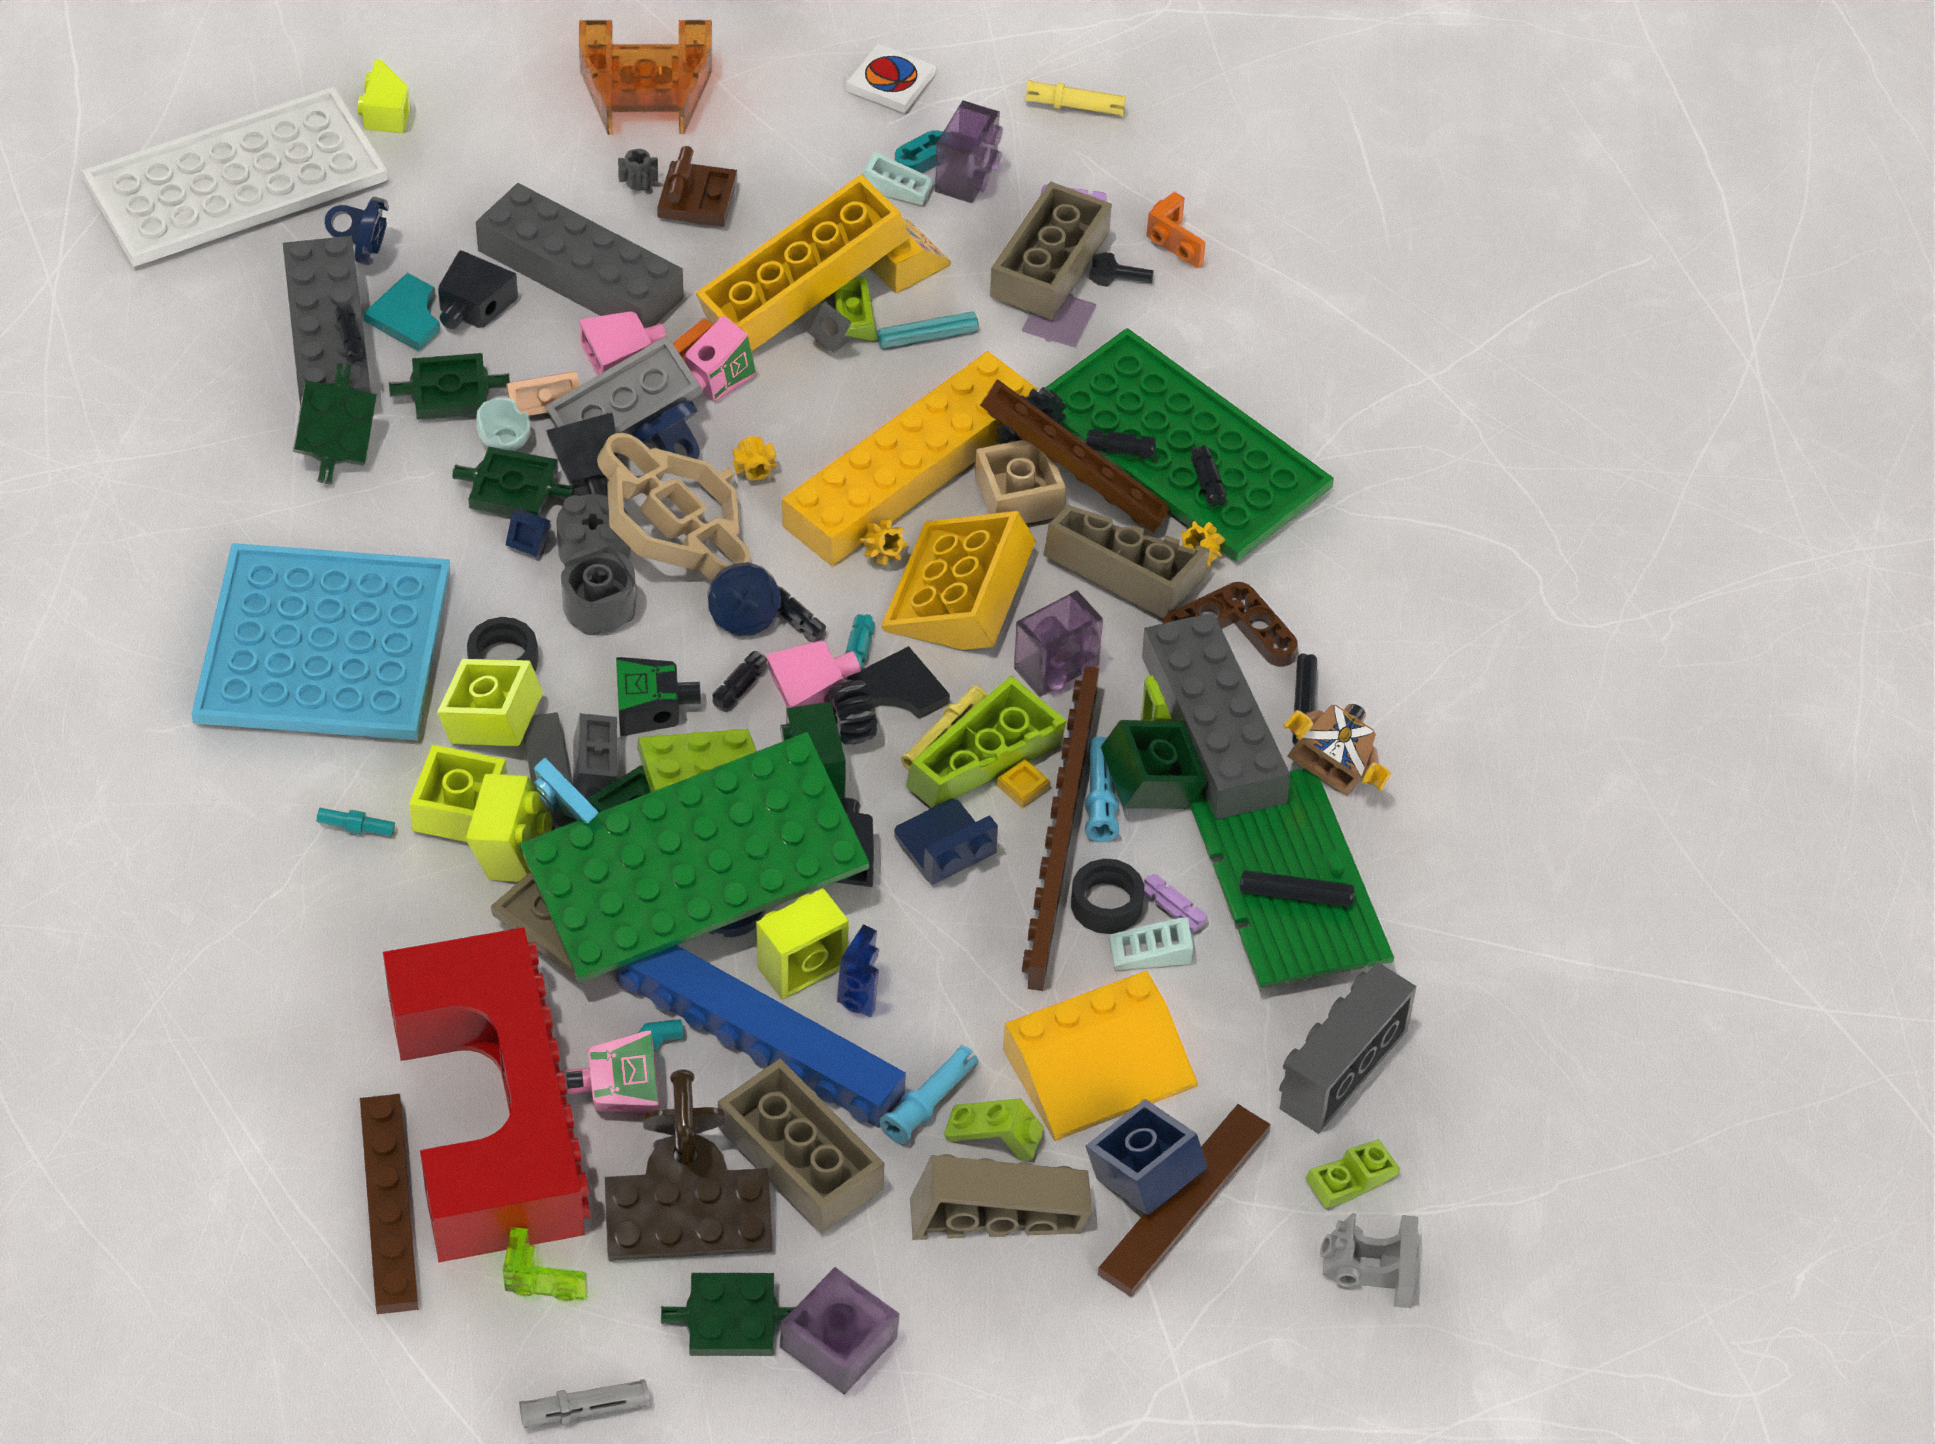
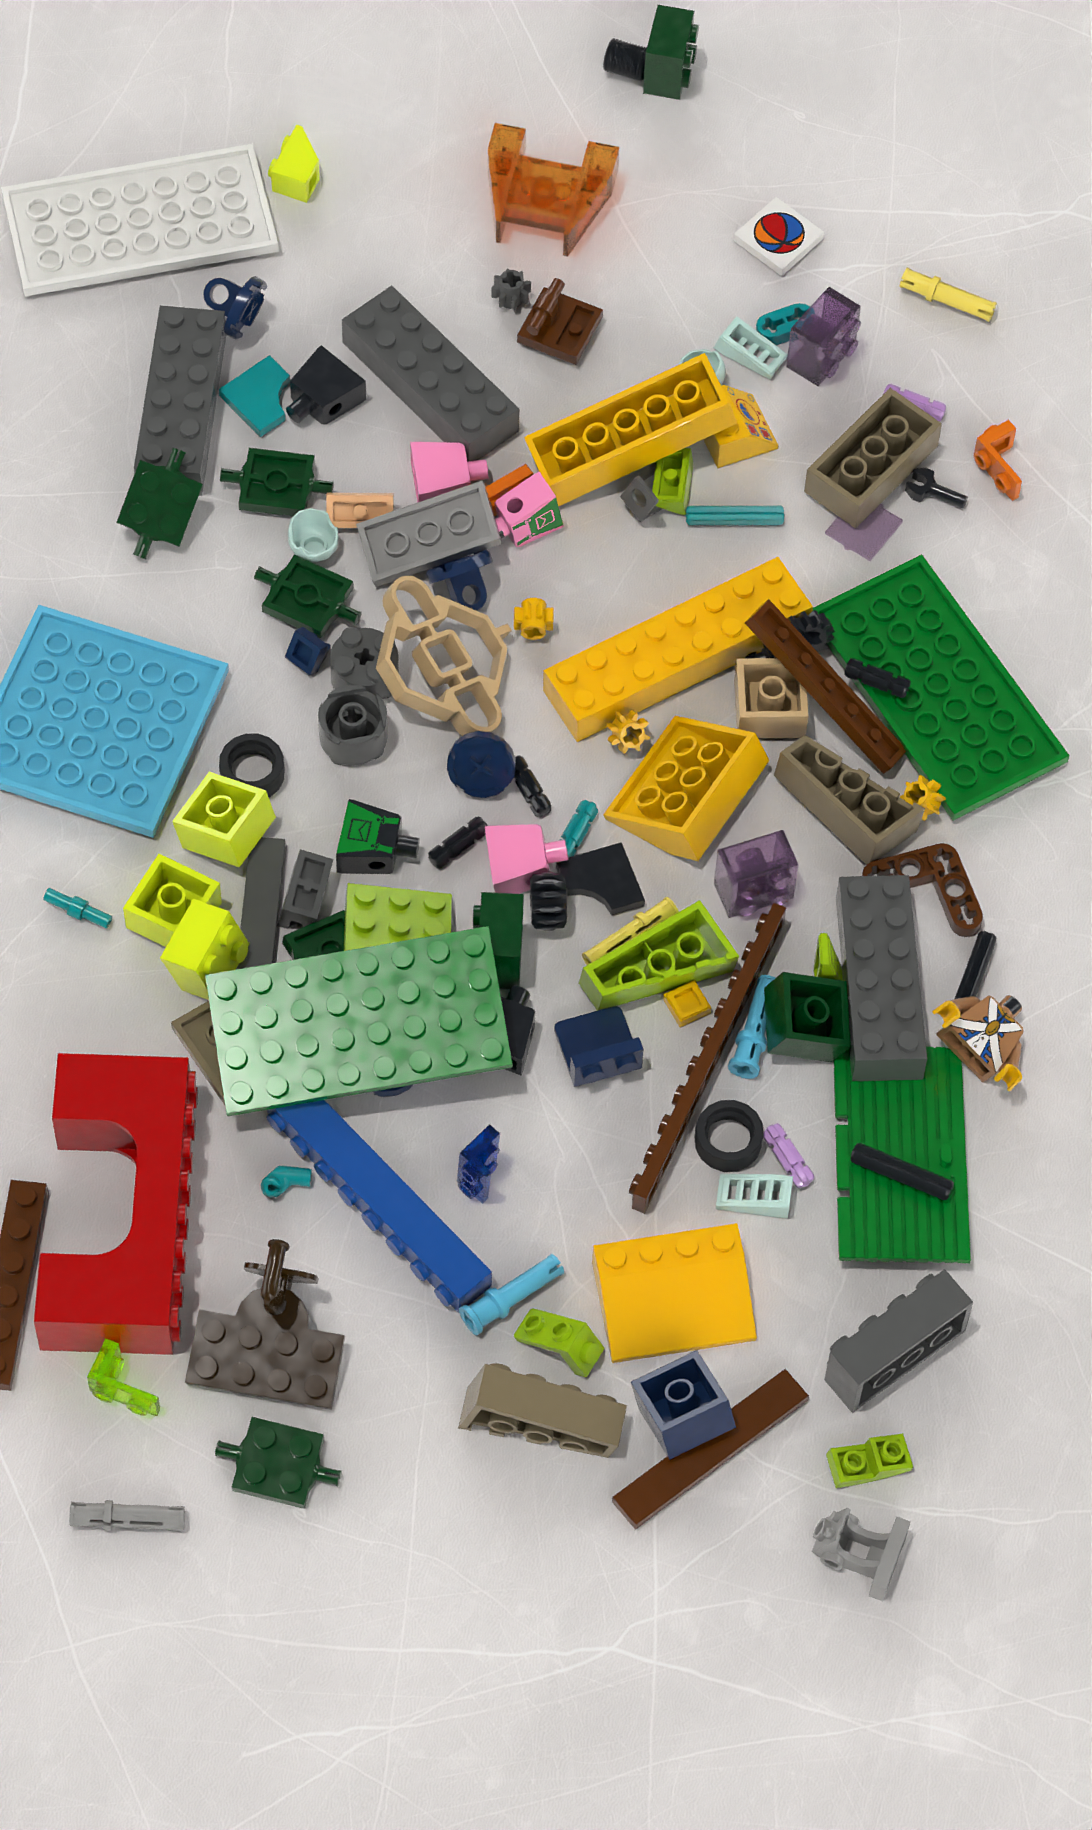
camera: 15 degrees right, 10 degrees up
black axle [335,304,366,364] -> none
medium azure wing [534,758,599,823] -> none
black torso [546,412,618,496] -> none
torso [566,1031,660,1114] -> none
dark tan brick [718,1058,885,1234] -> none
neon yellow brick [756,888,849,1000] -> none
clear purple brick [780,1267,900,1395] -> none
black axle [1191,445,1227,507] -> none

